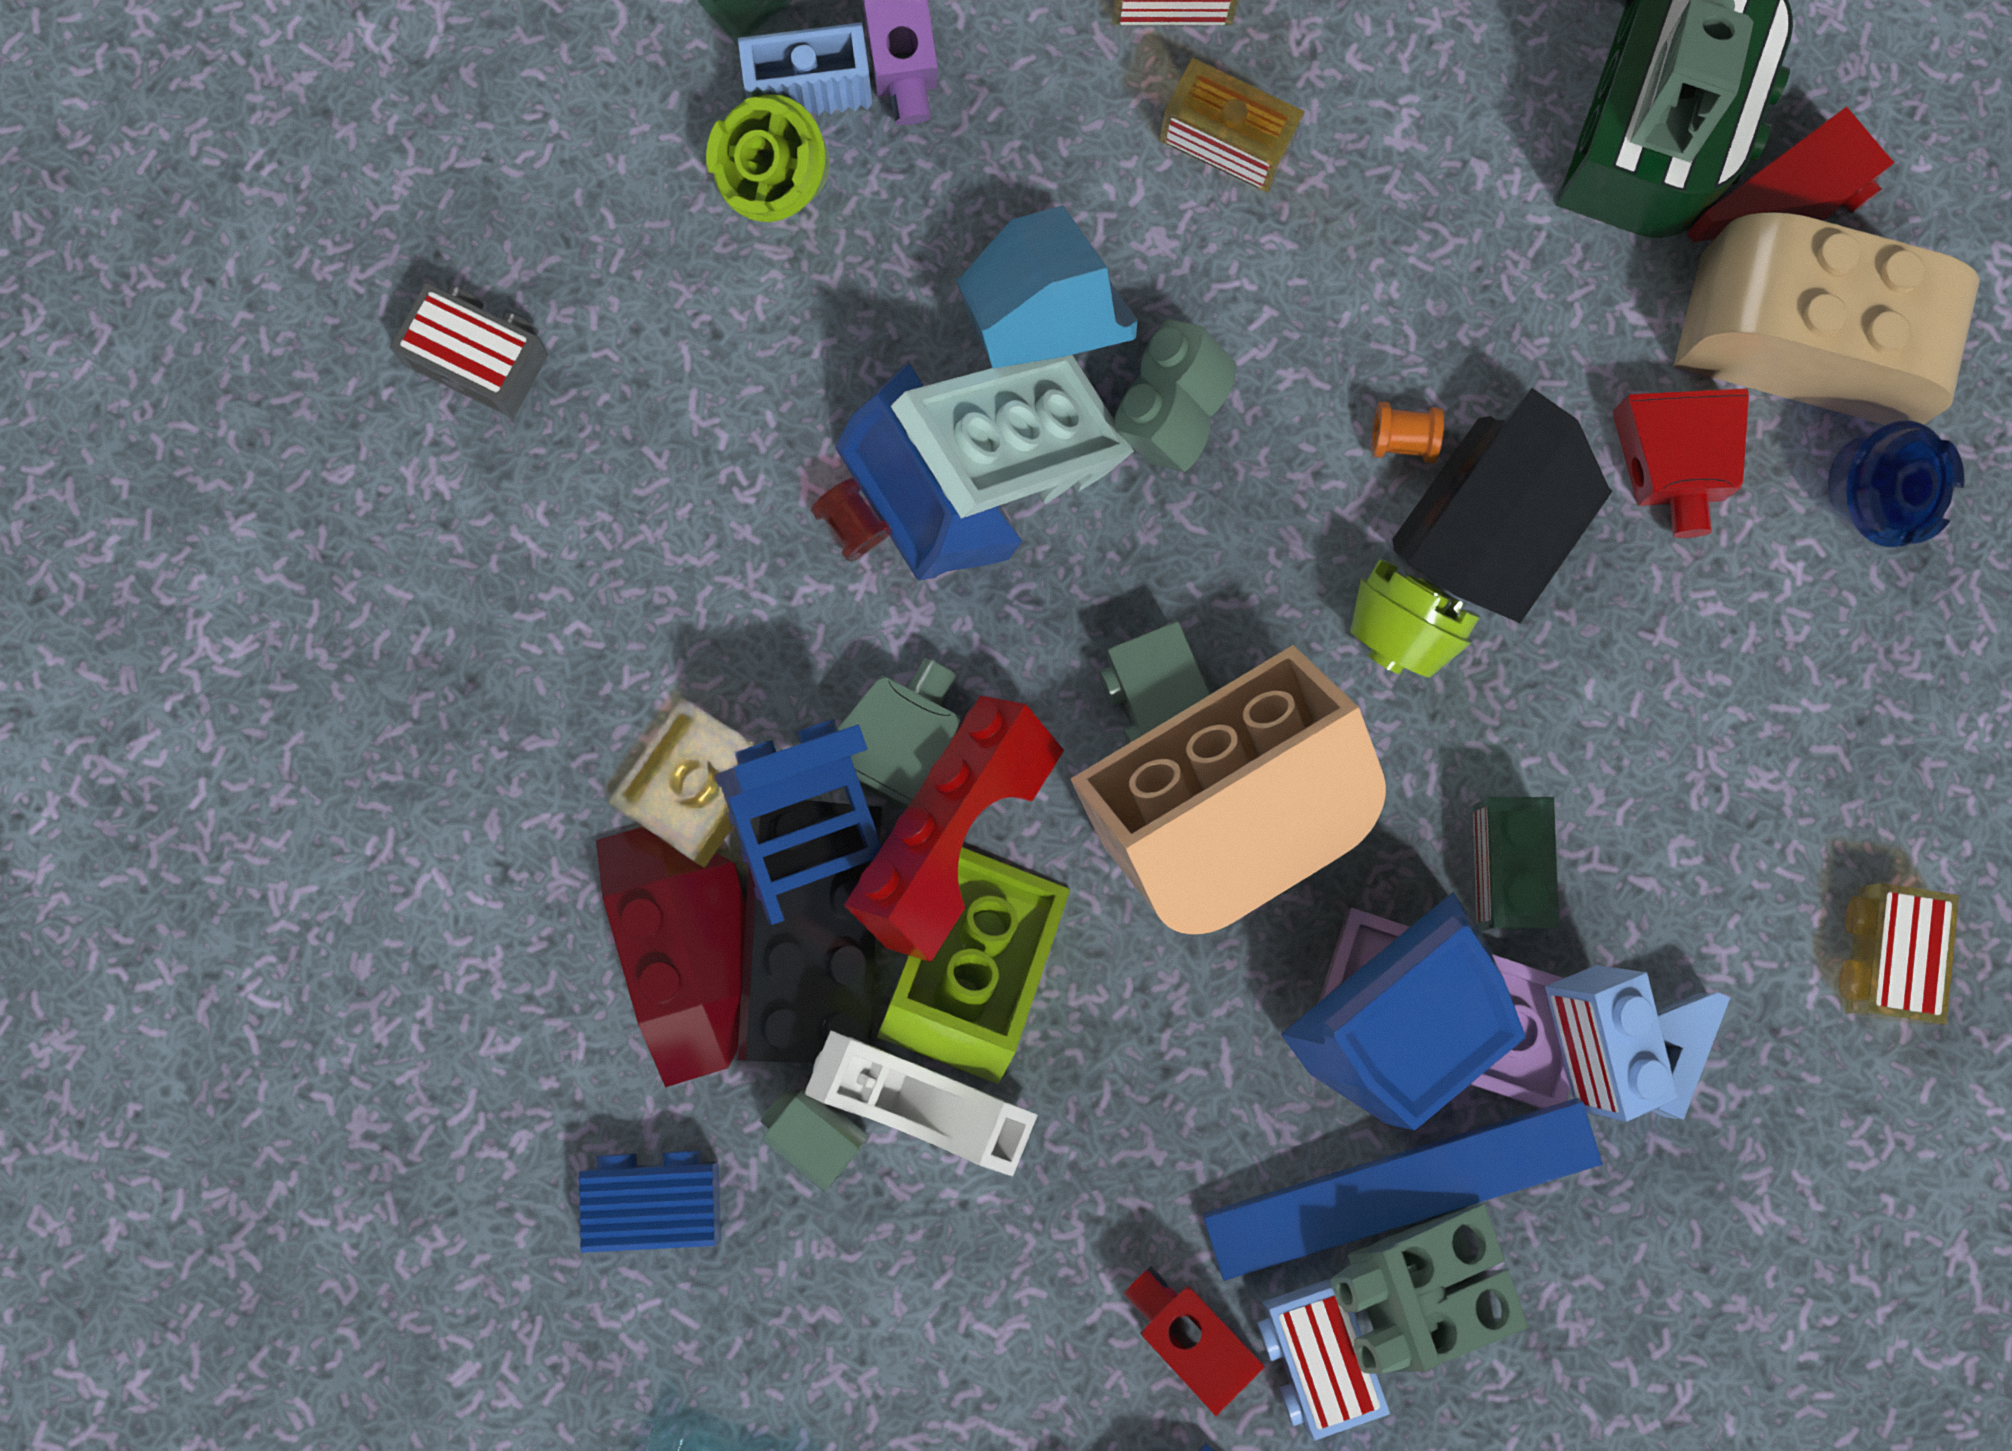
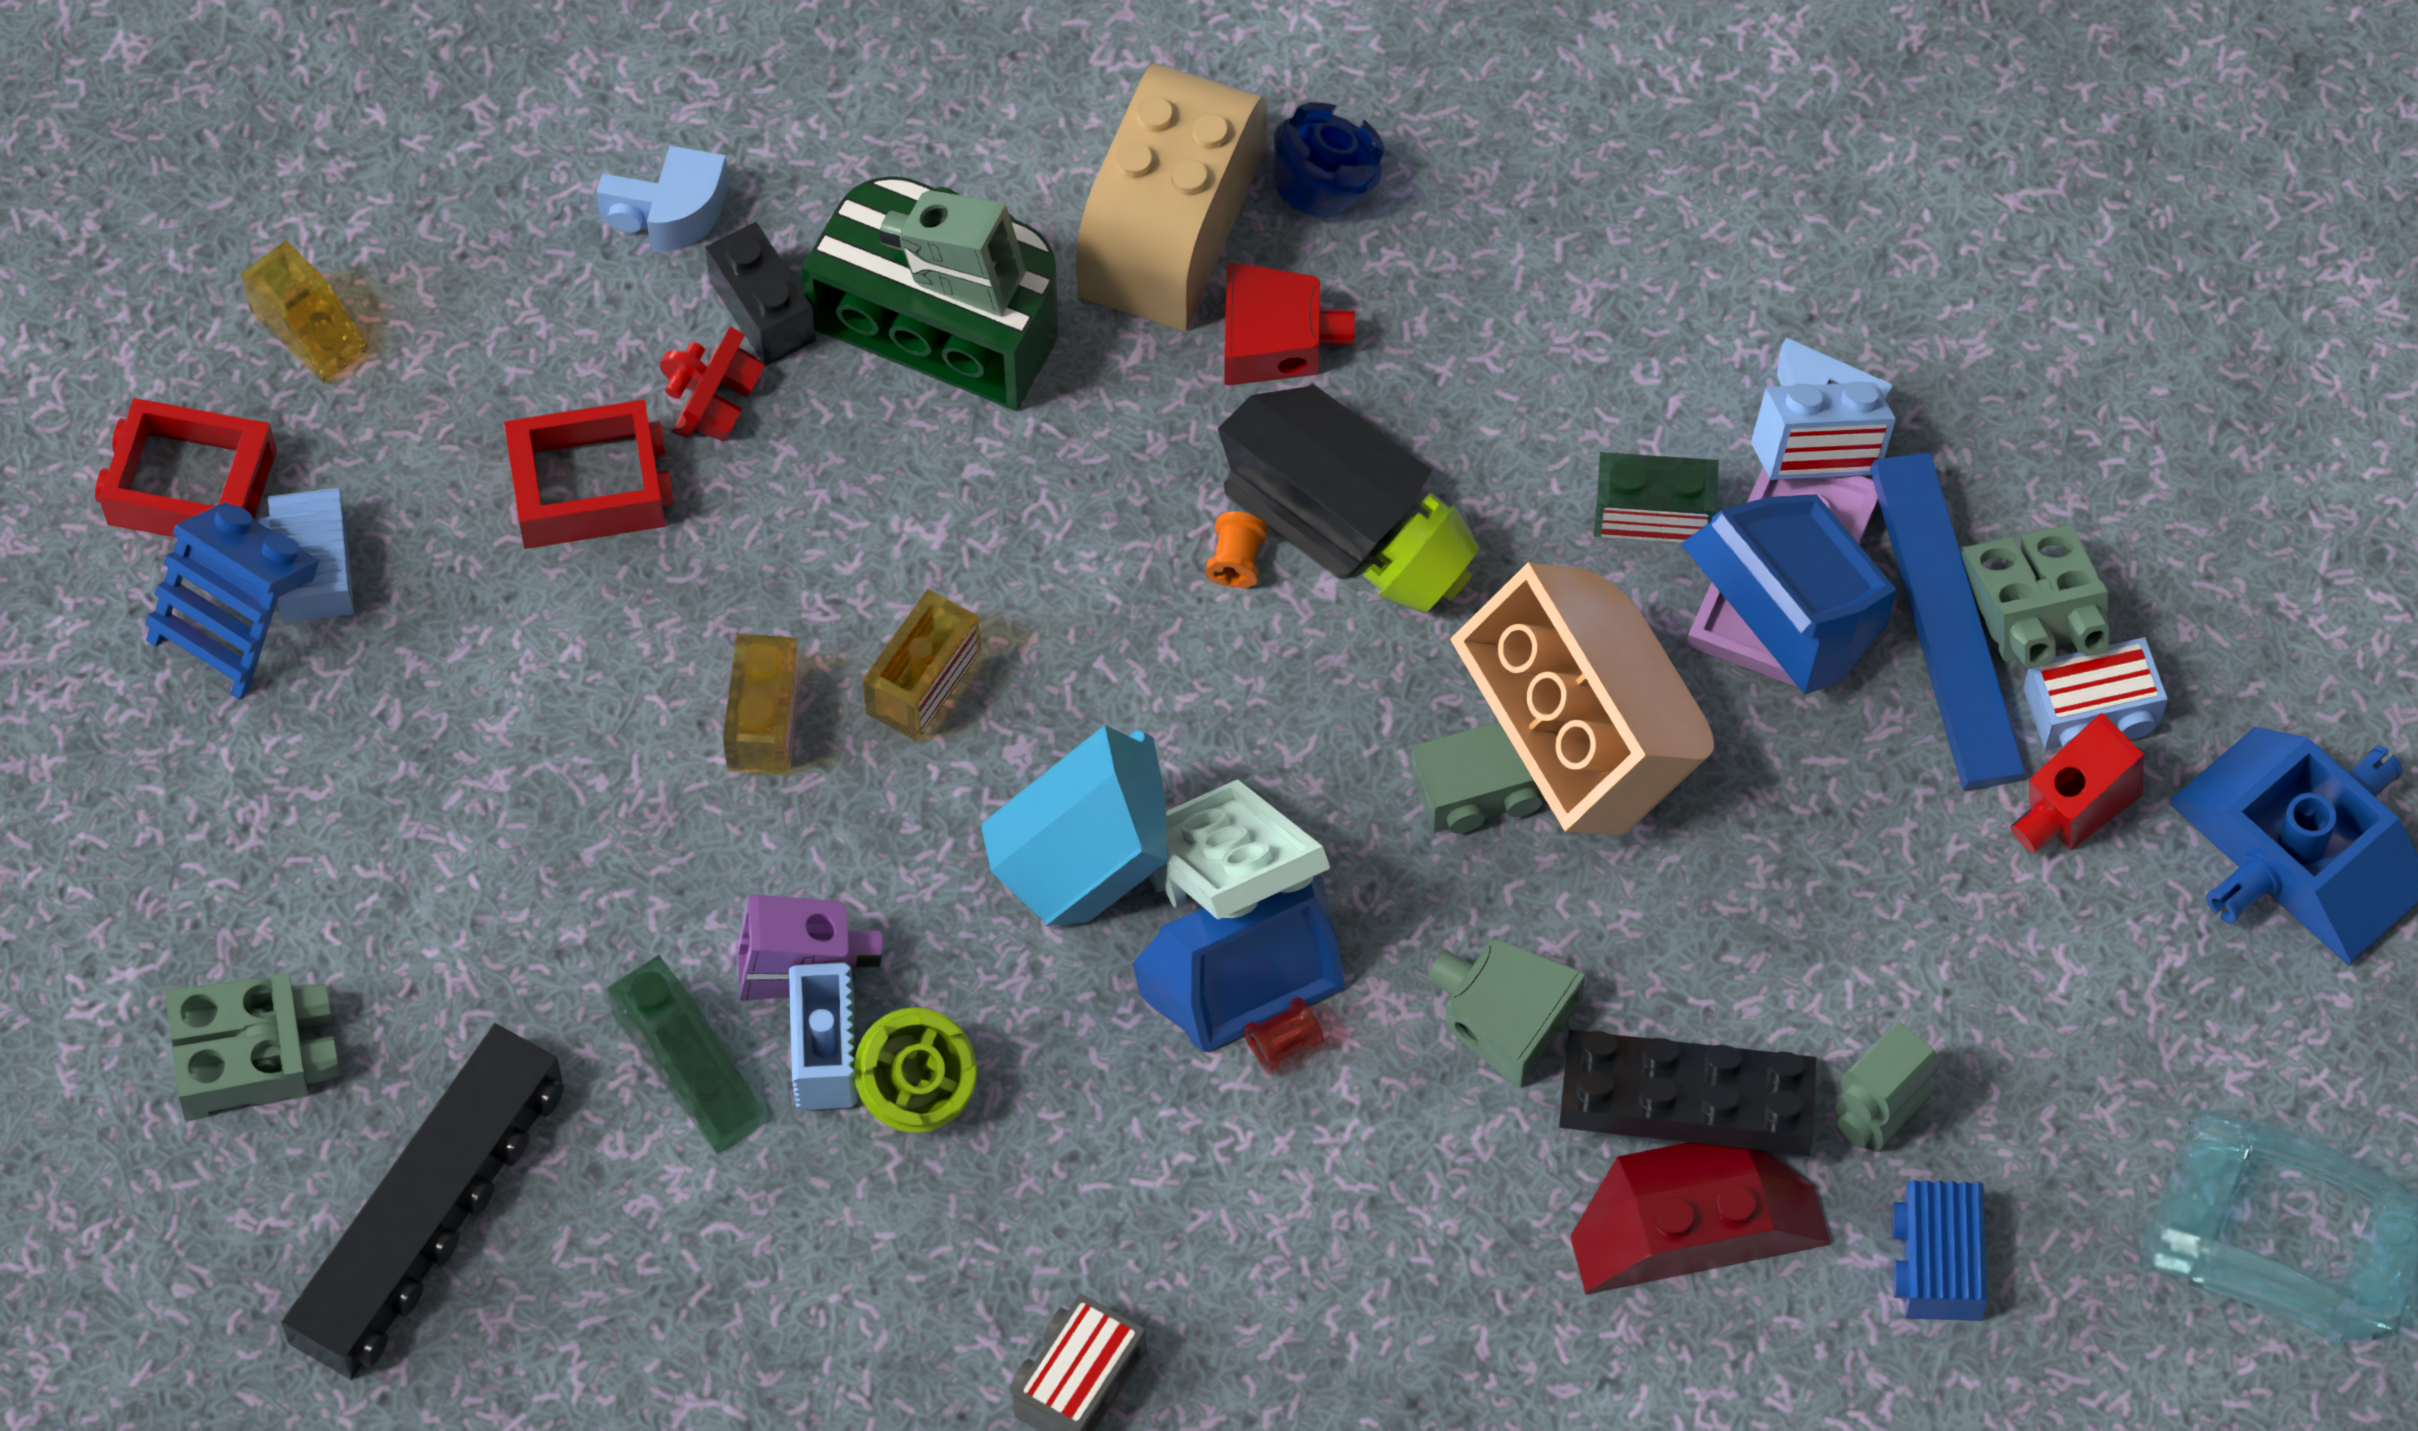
camera: 80 degrees left, 20 degrees down
clear yellow tile [608,698,756,868] -> none
blue plate [714,719,882,925] -> none
white arch [804,1031,1038,1176] -> none
red arch [844,696,1064,962] -> none
lime slope [877,847,1071,1084] -> none
sand green brick [1115,319,1236,472] -> none
red slope [1687,106,1894,243] -> none
brick [1839,883,1959,1025] -> none

